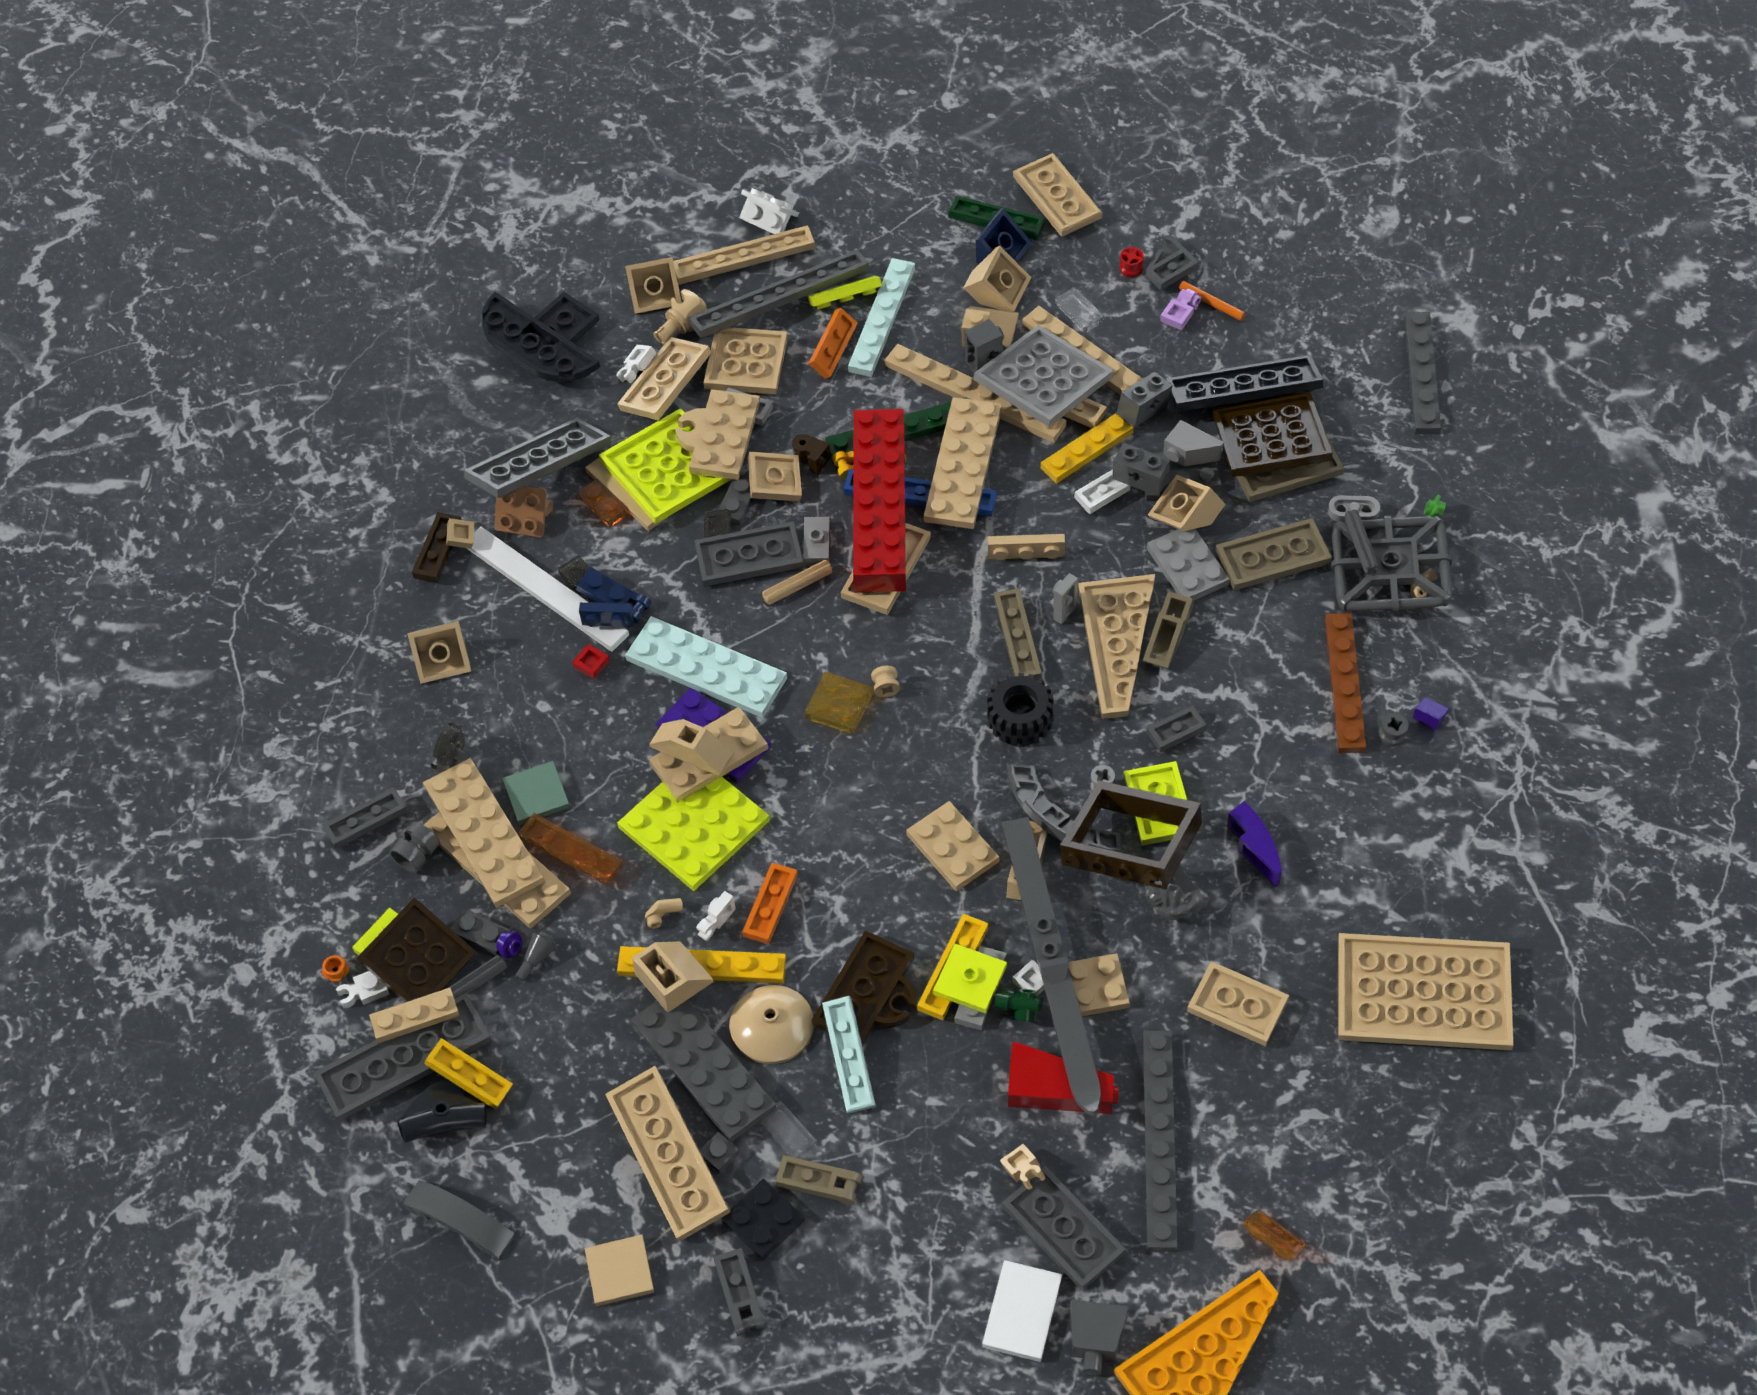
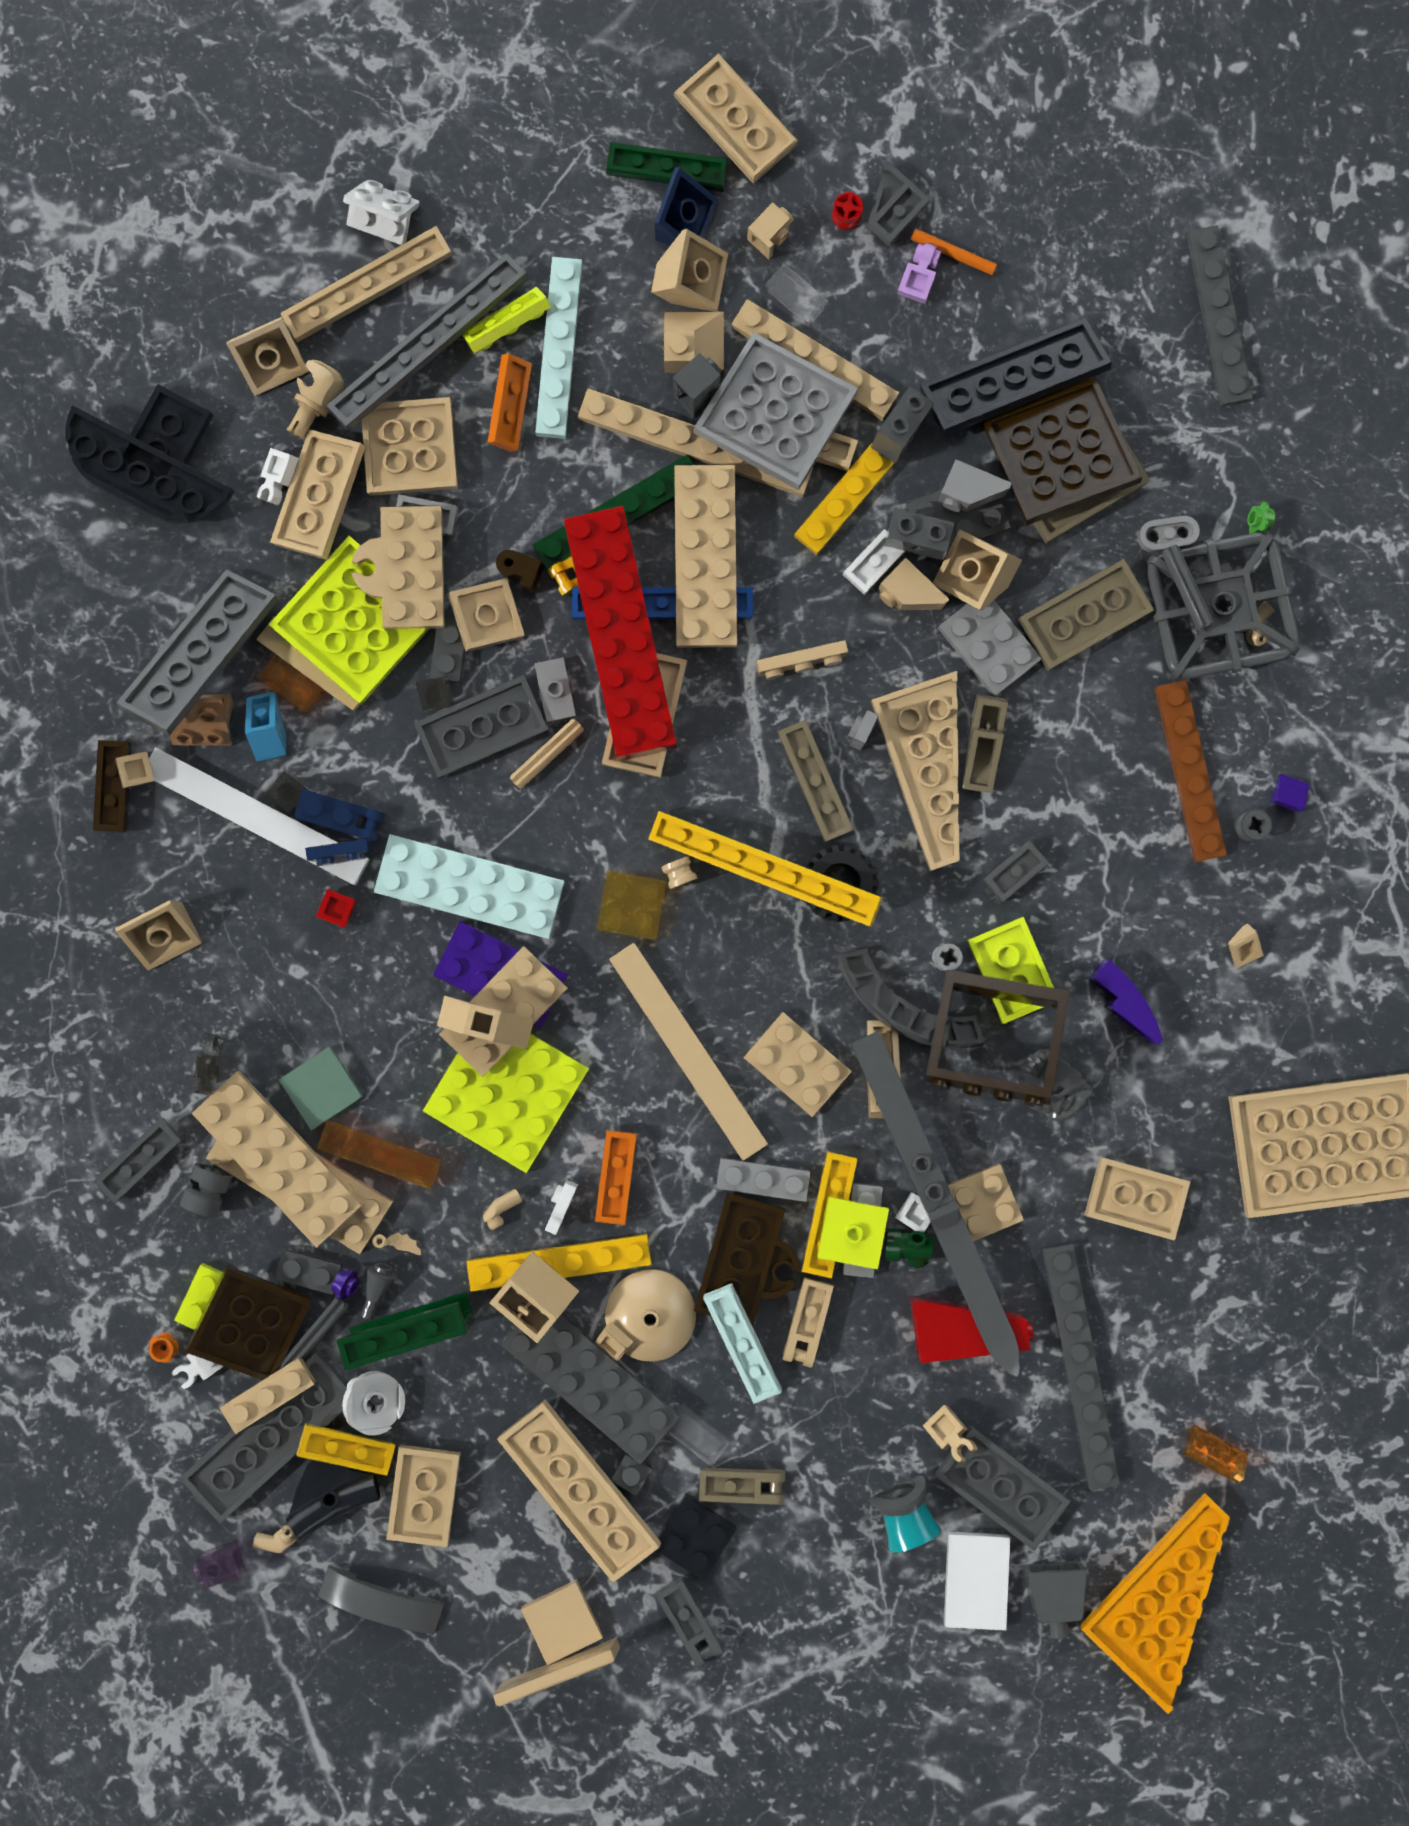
camera: 20 degrees left, 30 degrees up
none -> clear purple brick [193,1540,246,1589]
none -> dark azure slope [245,691,286,761]
none -> tan arm [253,1525,298,1553]
none -> dark green window [336,1291,475,1371]
none -> white plate [342,1371,405,1435]
none -> tan piece [372,1232,421,1255]
none -> tan plate [386,1445,461,1547]
none -> tan tile [493,1637,620,1707]
none -> tan tile [595,1321,634,1362]
none -> tan tile [609,943,768,1161]
none -> yellow plate [648,811,883,927]
none -> light grey plate [716,1157,810,1202]
none -> tan brick [747,202,794,259]
none -> tan plate [782,1277,834,1368]
none -> hat [868,1476,941,1553]
none -> tan slope [878,558,949,610]
none -> tan slope [1228,924,1264,969]

